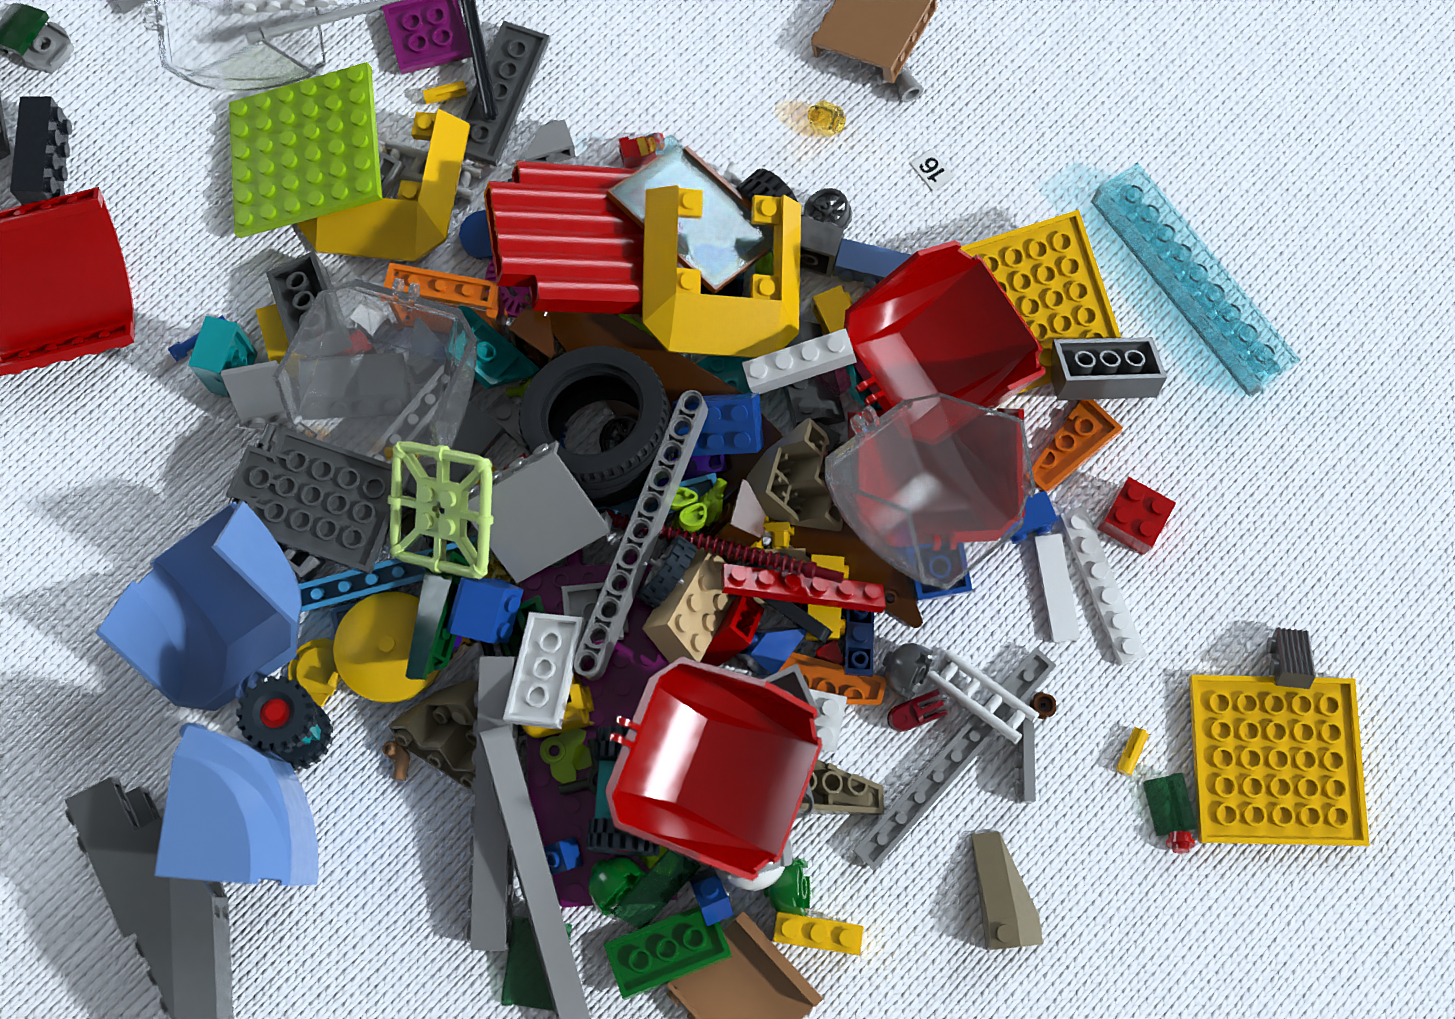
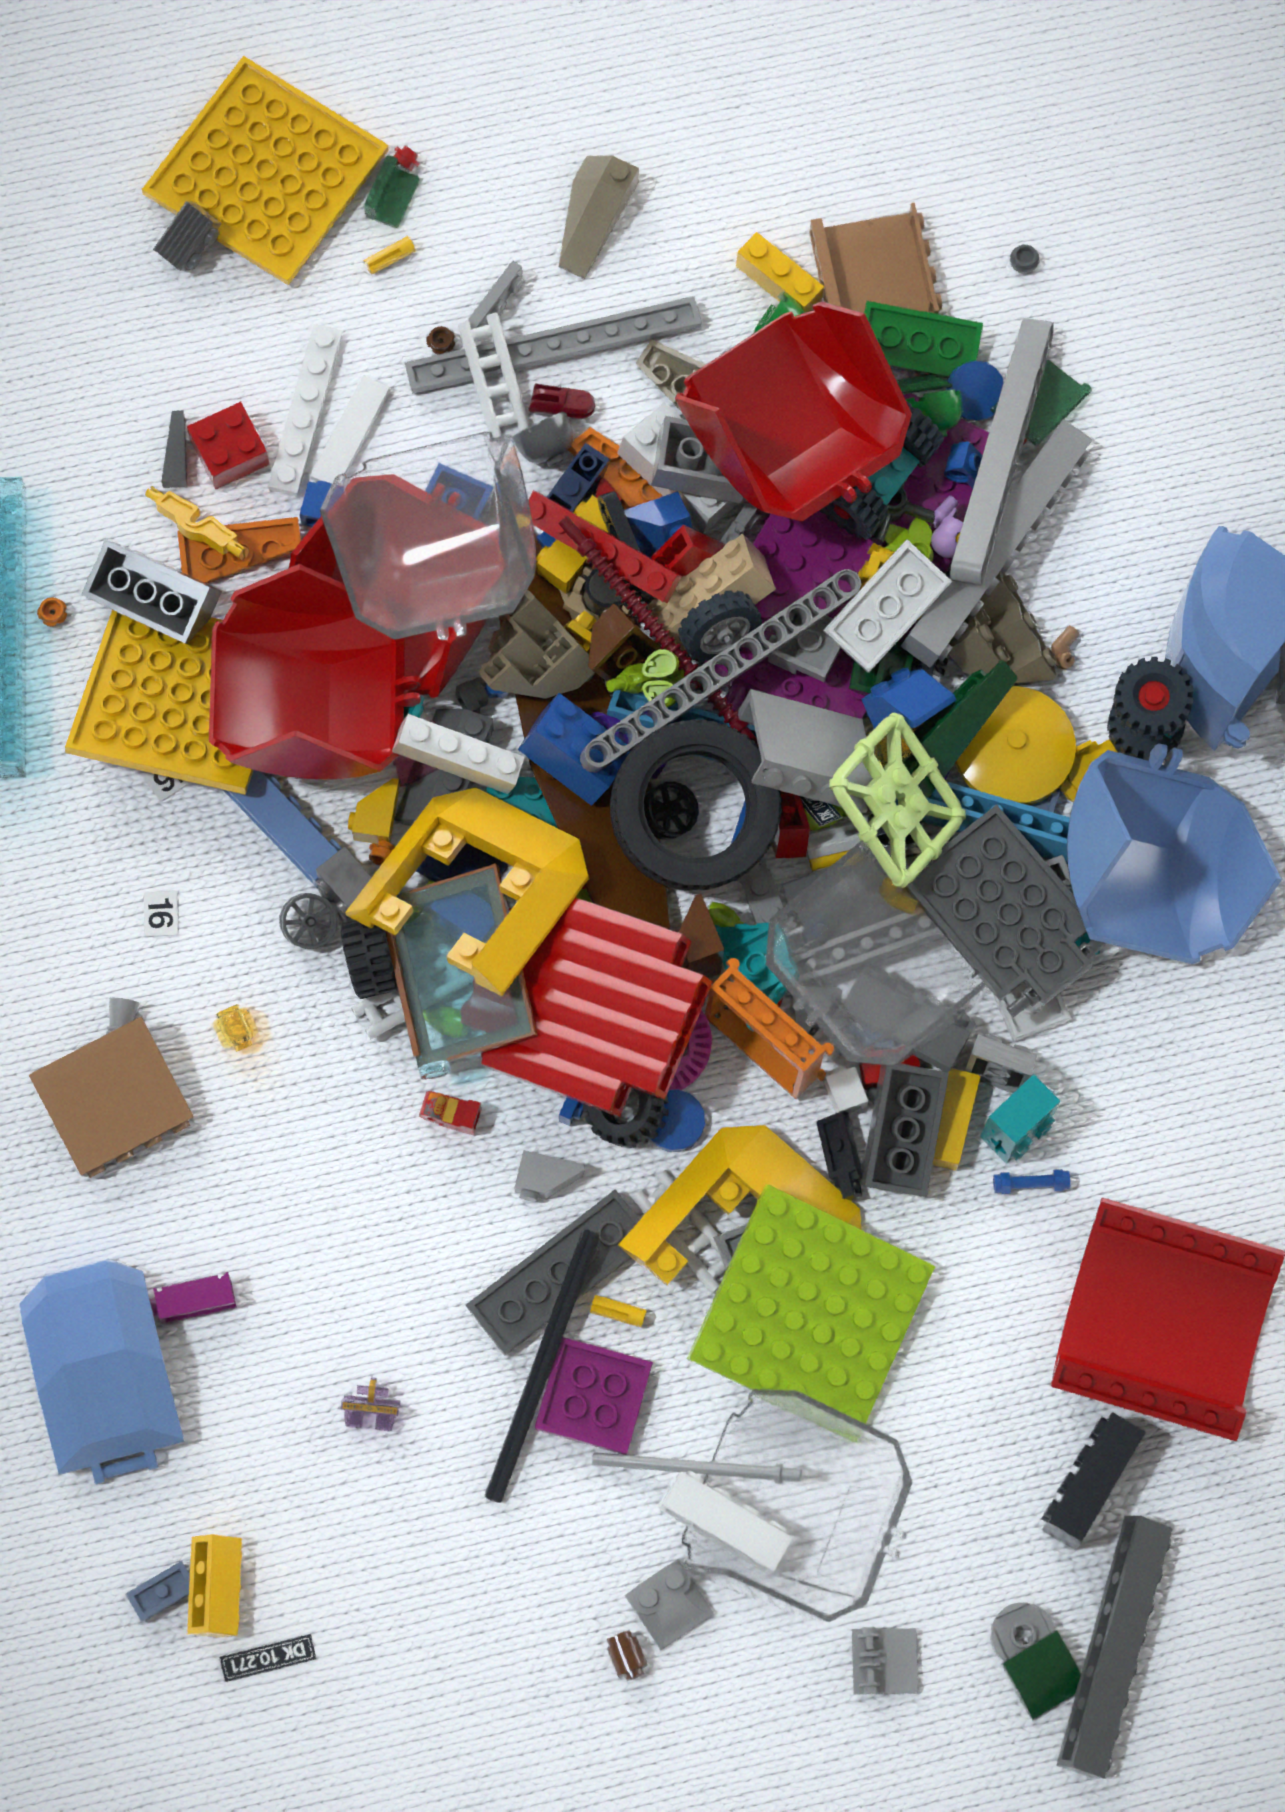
camera: 145 degrees left, 0 degrees up
none -> orange plate [37,597,67,627]
none -> yellow piece [145,486,249,560]
none -> dark grey piece [161,410,187,488]
none -> orange plate [369,840,395,866]
none -> black hinge [816,1111,863,1201]
none -> lavender piece [931,496,963,559]
none -> blue tile [946,361,1004,421]

